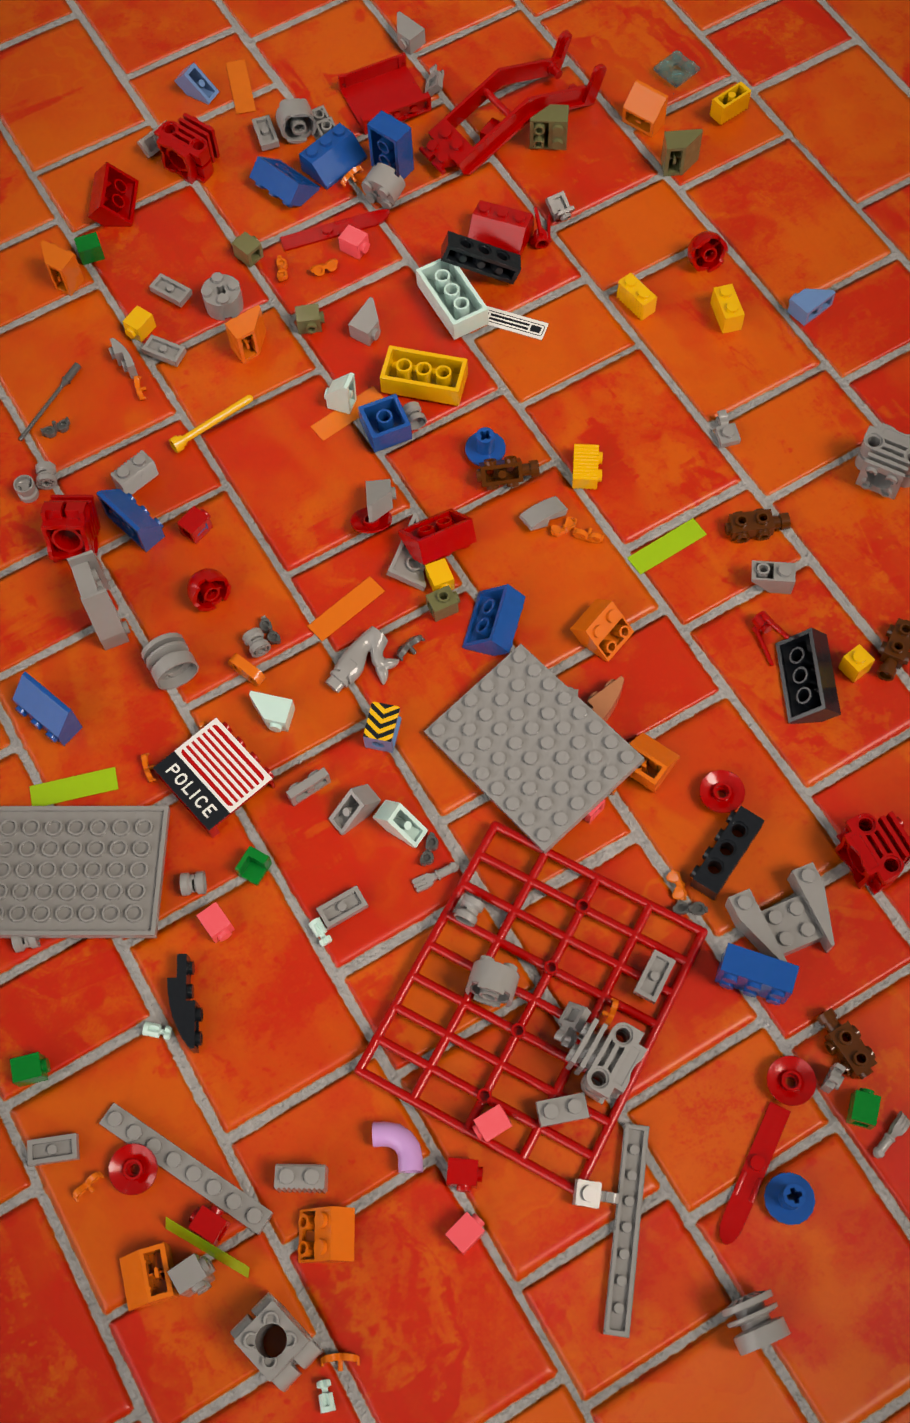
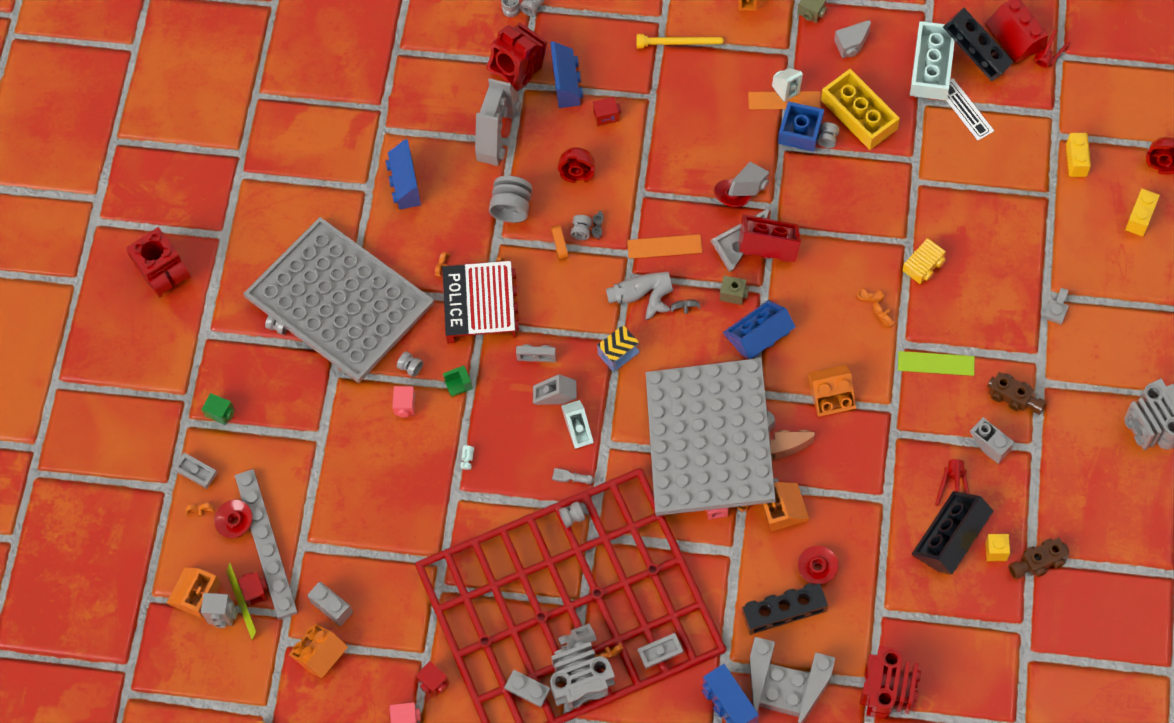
camera: 40 degrees right, 0 degrees up
lime sticker [29,767,119,806] -> none
light grey brick [111,450,159,495] -> none
light aqua piece [142,1021,173,1040] -> none
black slope [167,954,203,1053] -> none
light grey piece [230,1292,323,1392] -> none
light aqua slope [249,691,295,732] -> none
light grey plate [316,885,369,930] -> none
lavender cylinder [372,1121,423,1173] -> none
dark grey piece [420,832,439,866] -> none
yellow brick [425,558,455,592] -> none
blue piece [465,427,506,466] -> none
light grey brick [465,955,520,1008] -> none
coral brick [473,1104,513,1142] -> none
reddish brown brick [476,456,540,490] -> none
light grey slope [519,496,568,531] -> none
light grey bracket [545,191,575,221] -> none
orange piece [666,869,687,901] -> none
dark grey piece [672,901,708,916] -> none

